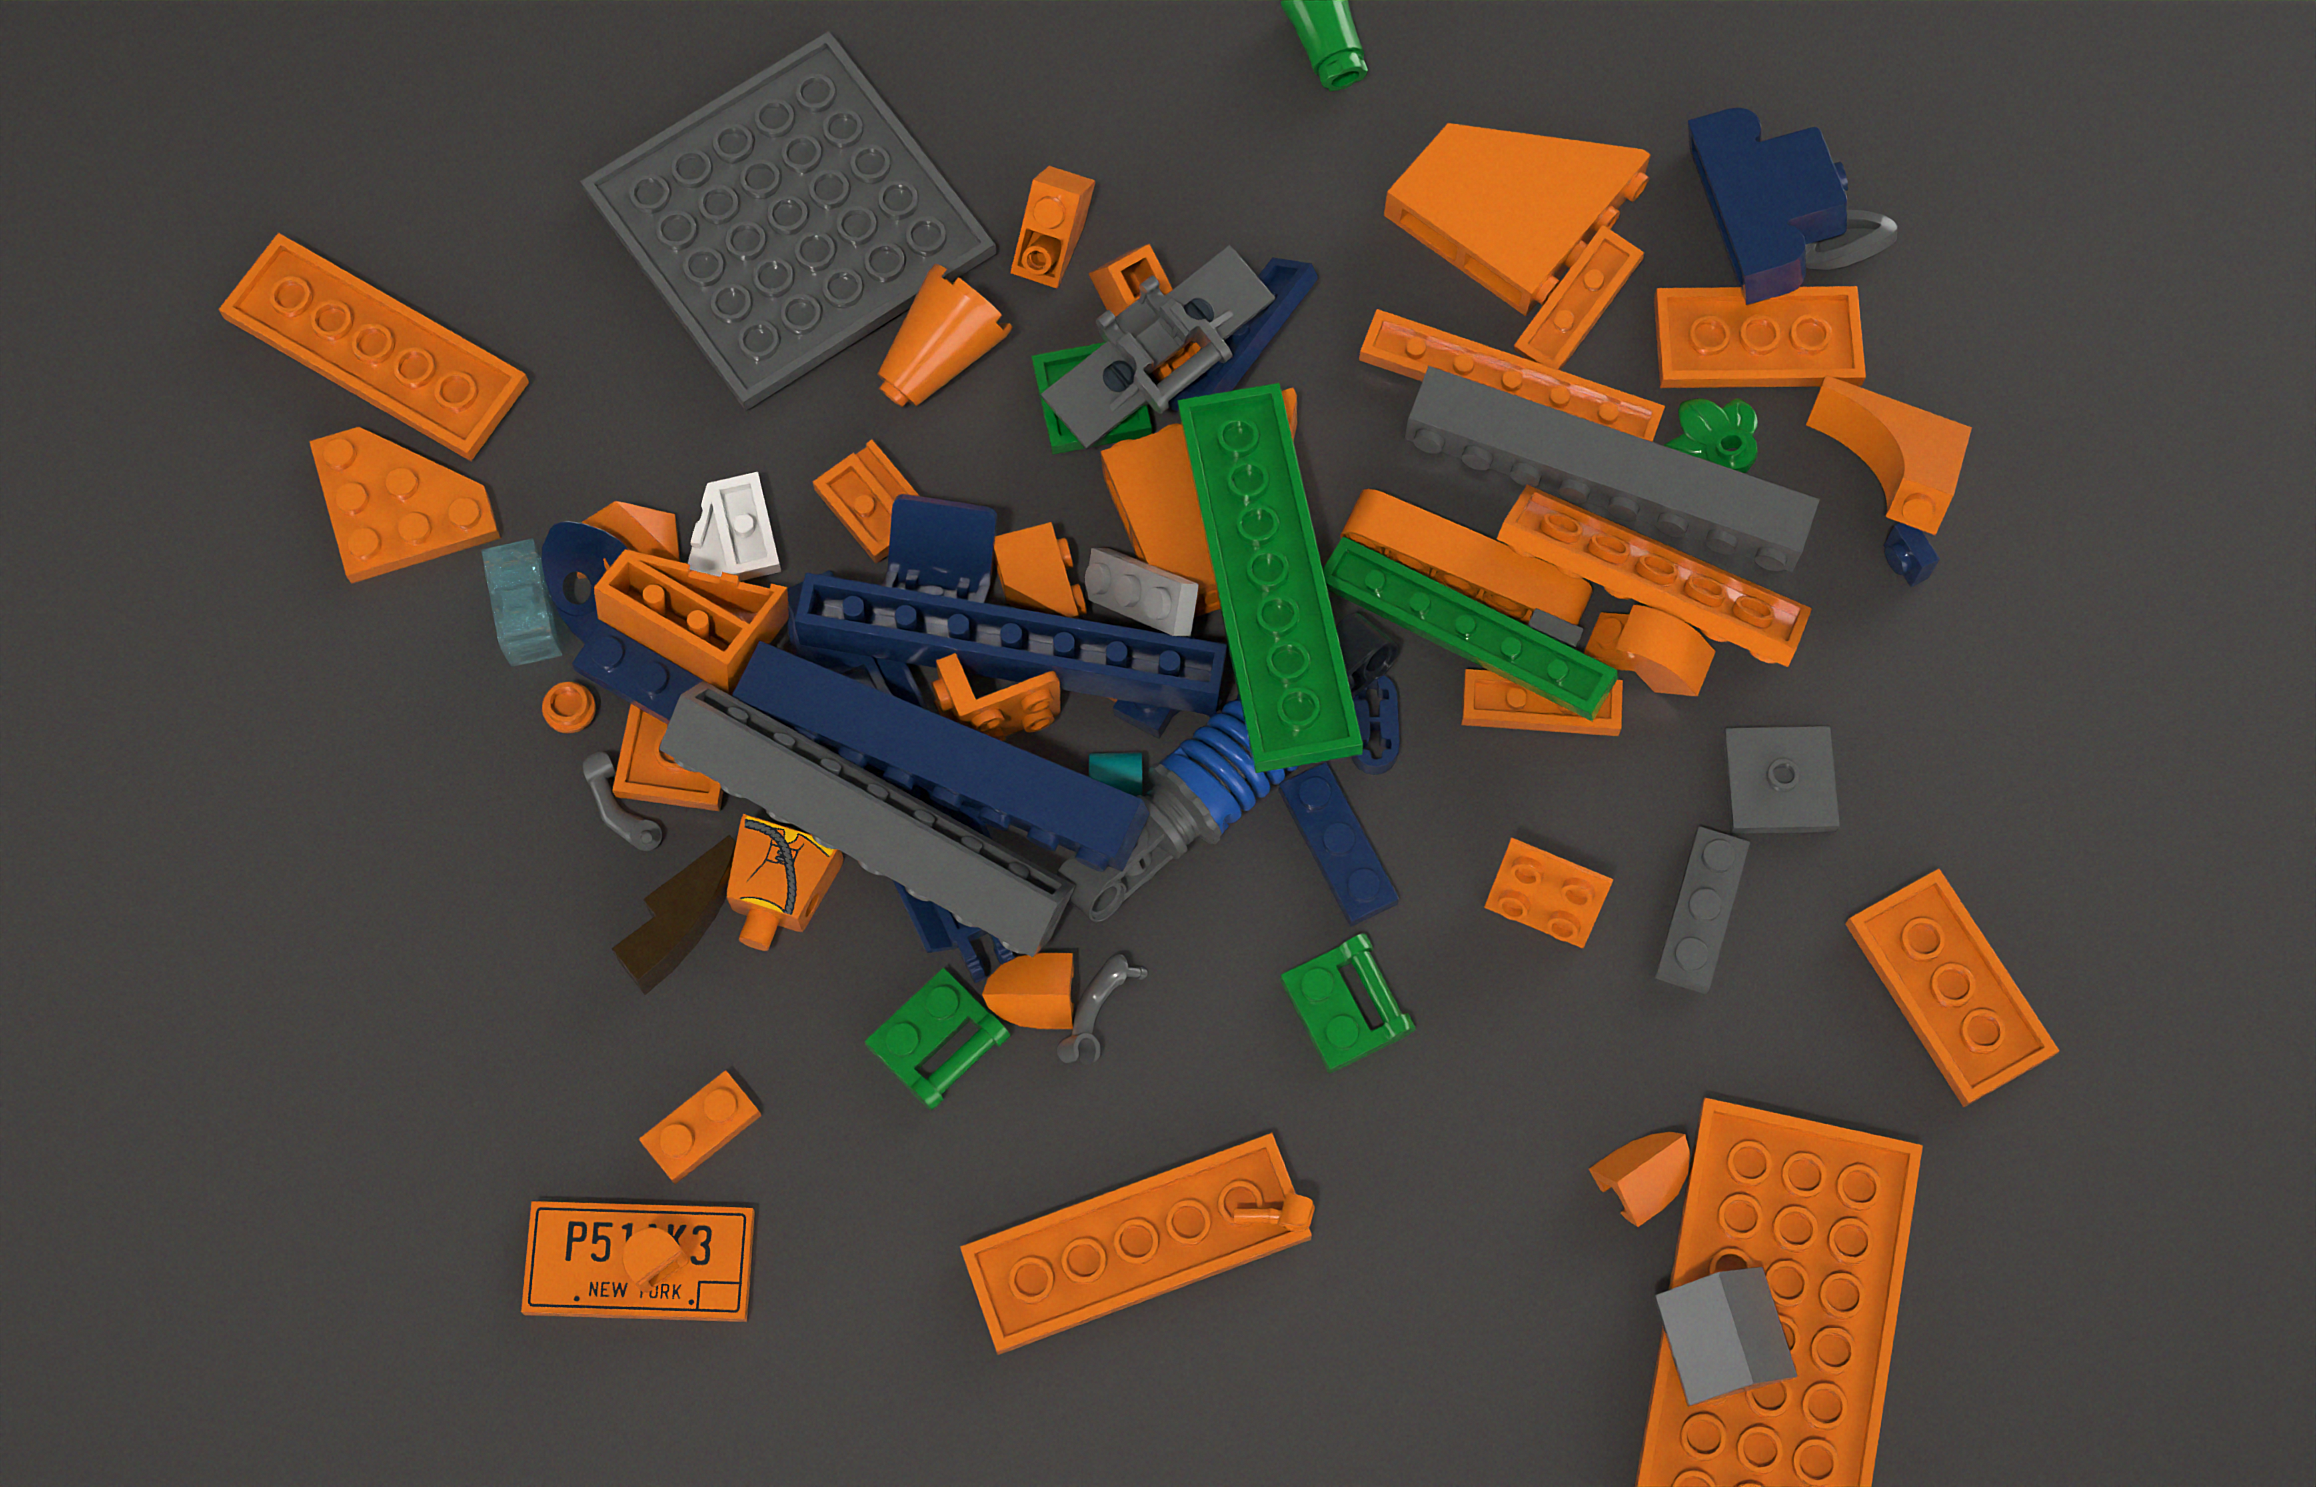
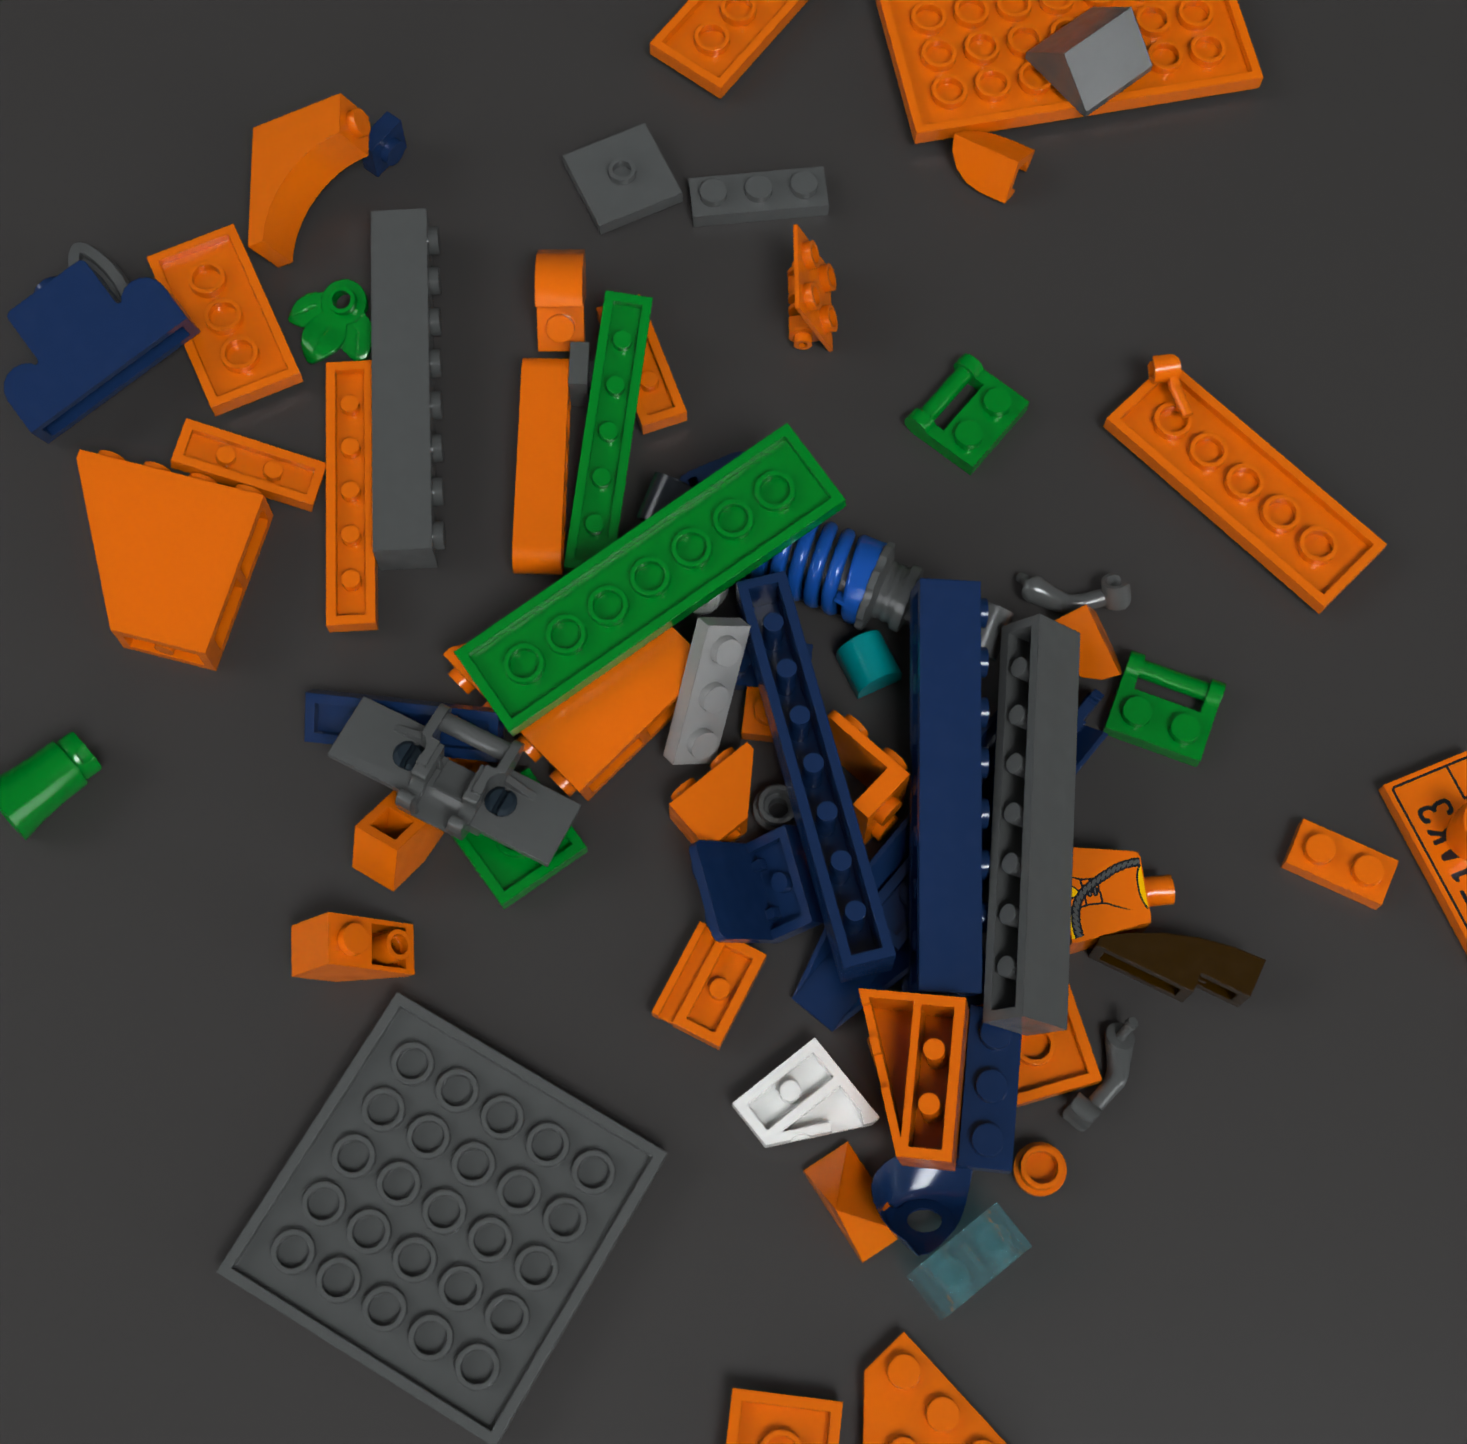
camera: 115 degrees left, 0 degrees up
orange cone [877,263,1013,408] -> none
dark blue plate [1278,762,1399,927] -> none
orange plate [1497,484,1812,667] -> none

